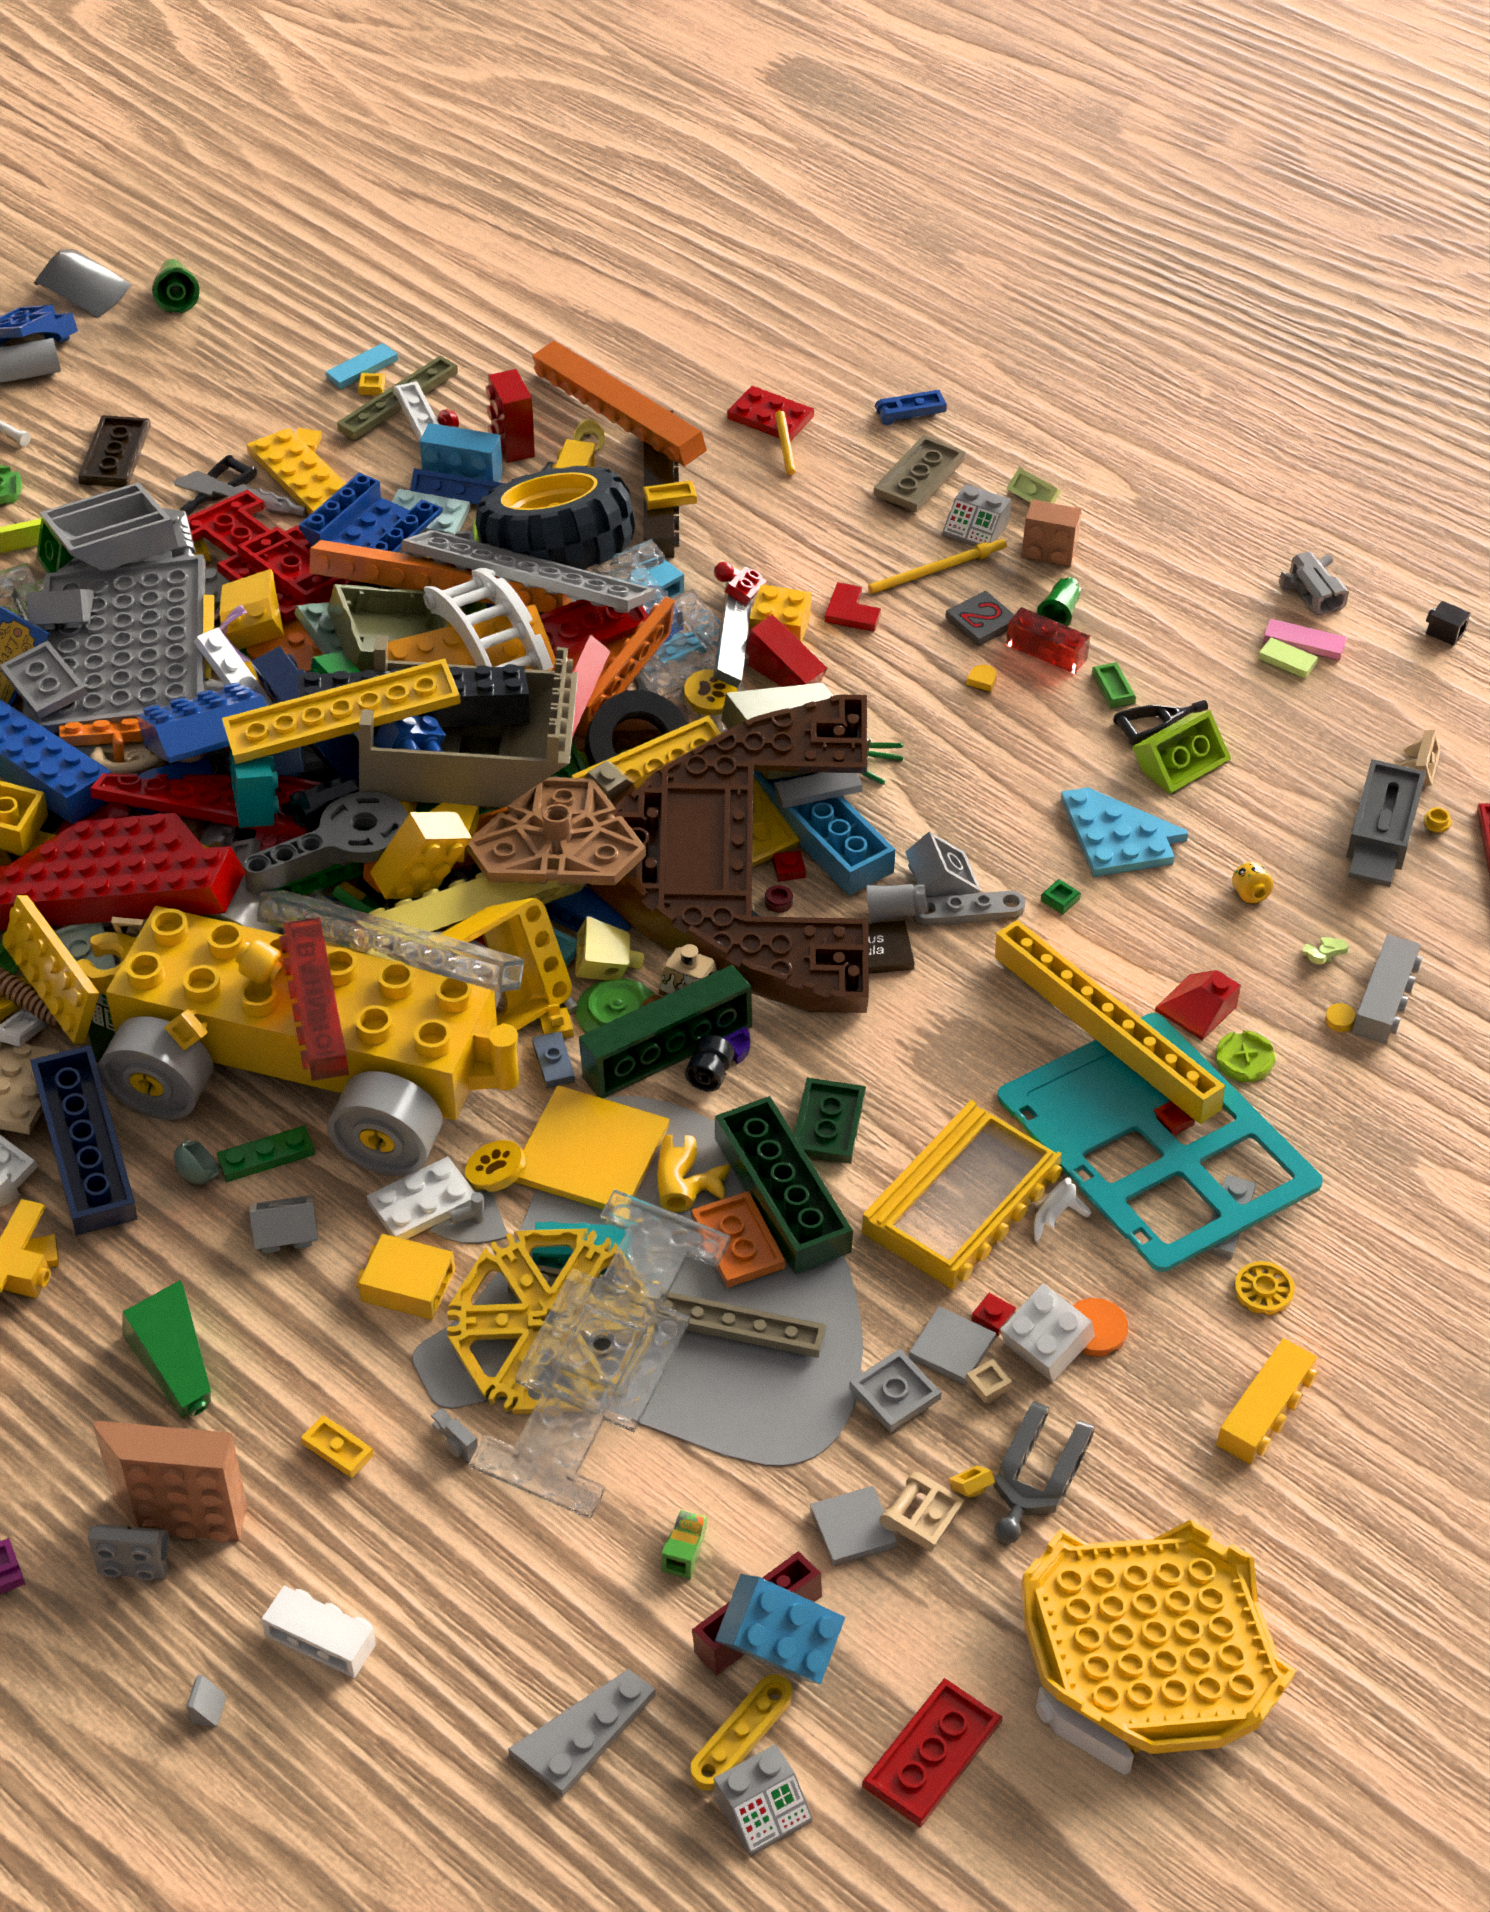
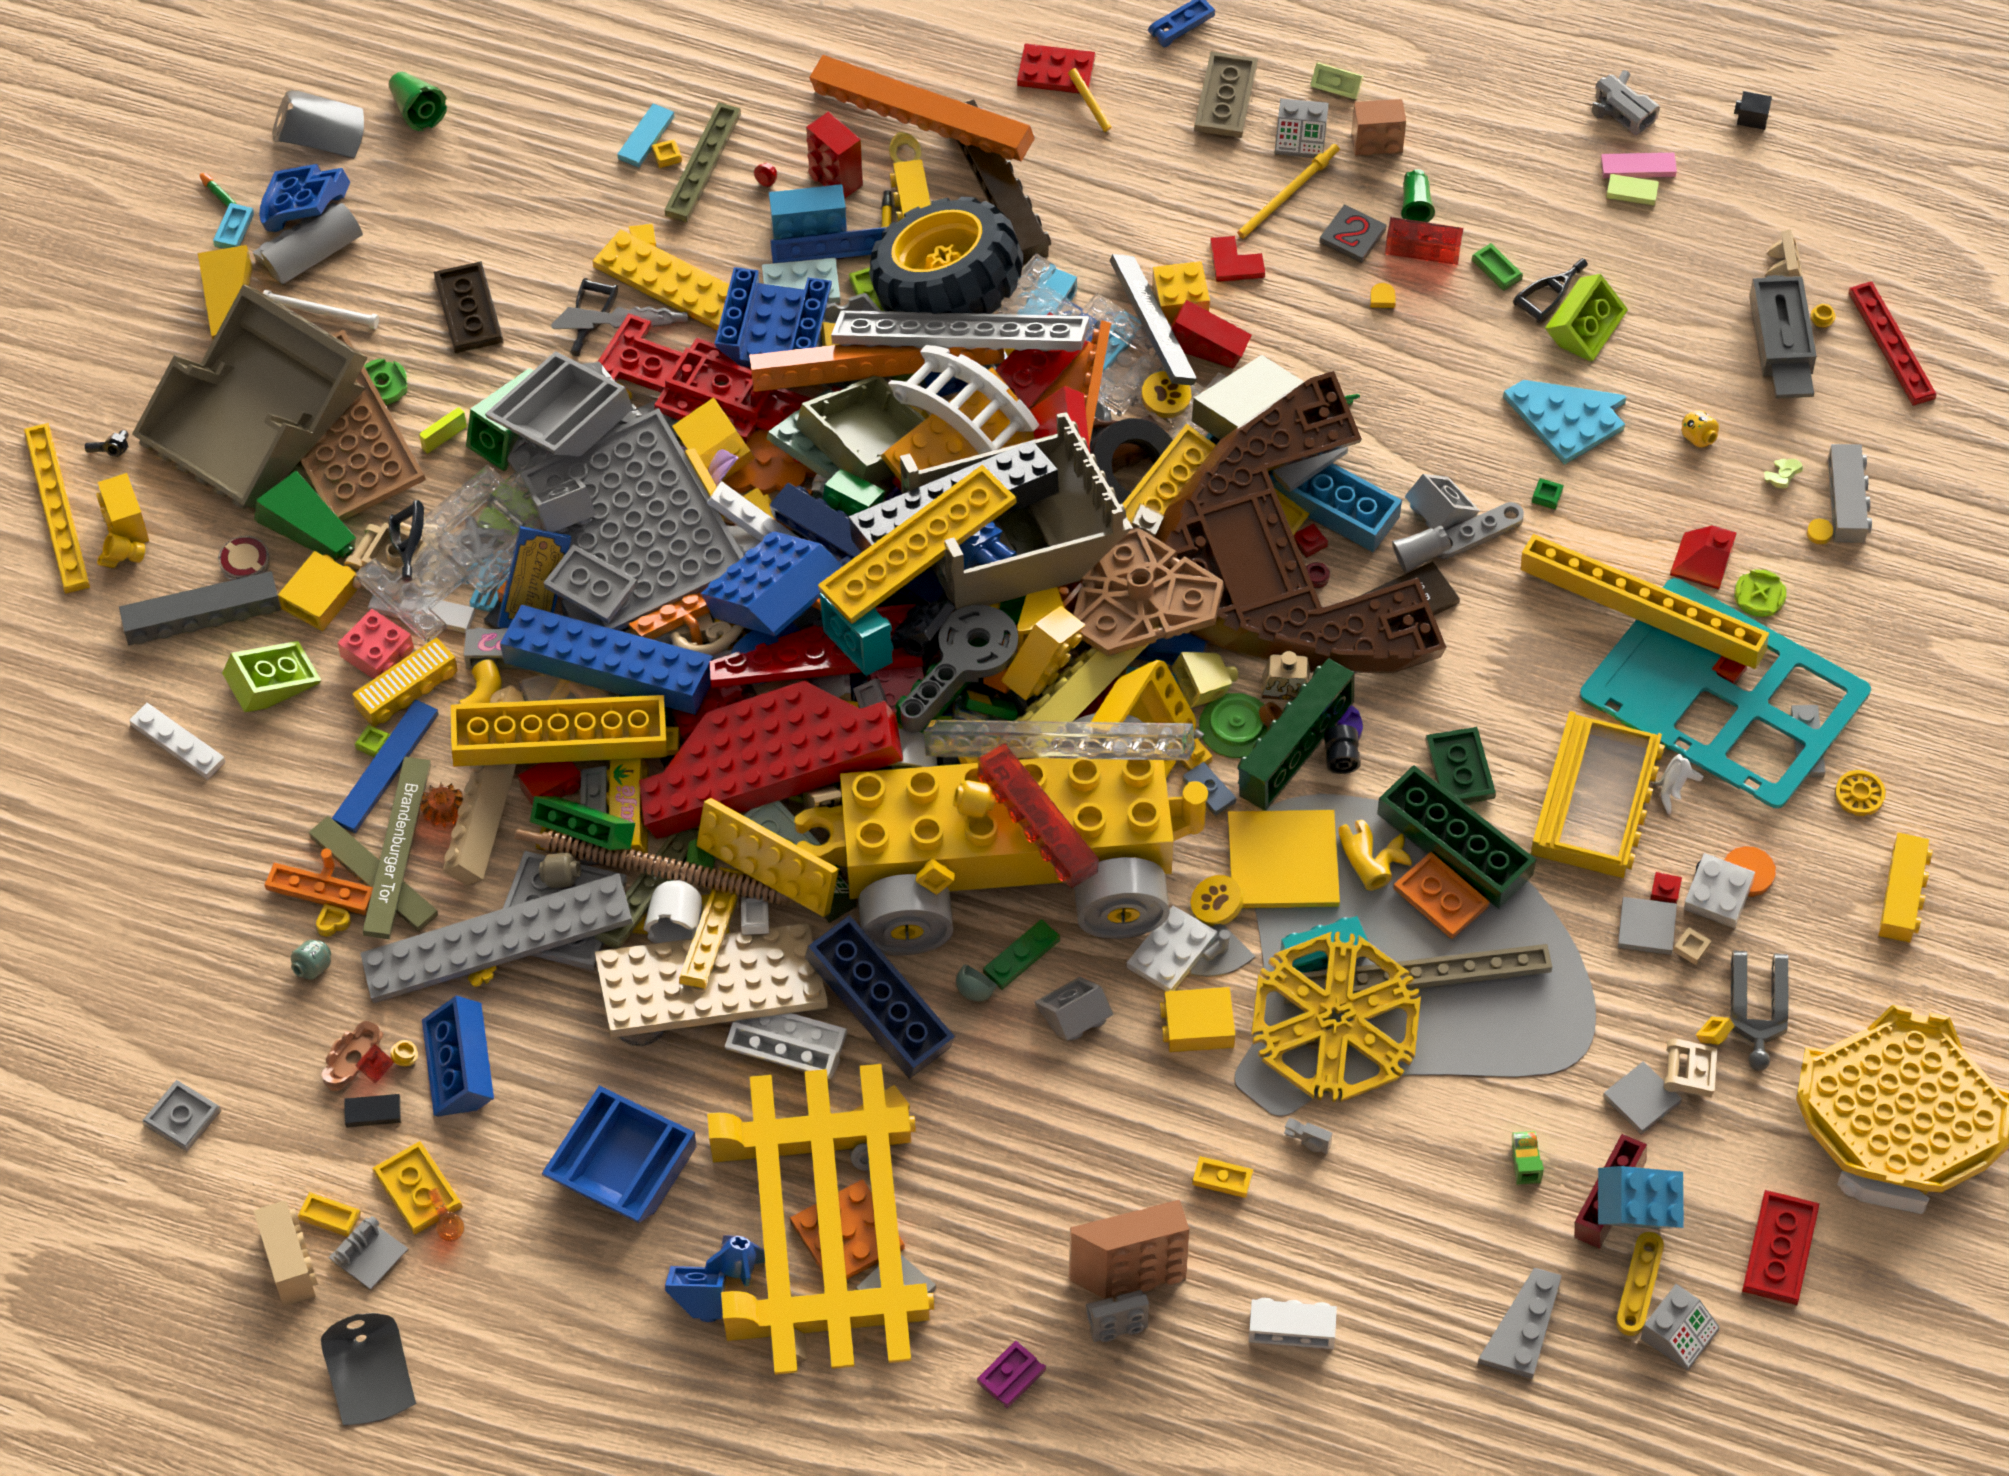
camera: 20 degrees left, 10 degrees up
green slope [122,1280,211,1419] -> none
light grey slope [187,1675,226,1727] -> none
white tile [394,381,440,442] -> none
clear piece [469,1189,730,1520] -> none
yellow tile [643,481,697,510] -> none
red plate [714,561,766,606] -> none
light grey plate [849,1349,942,1433] -> none

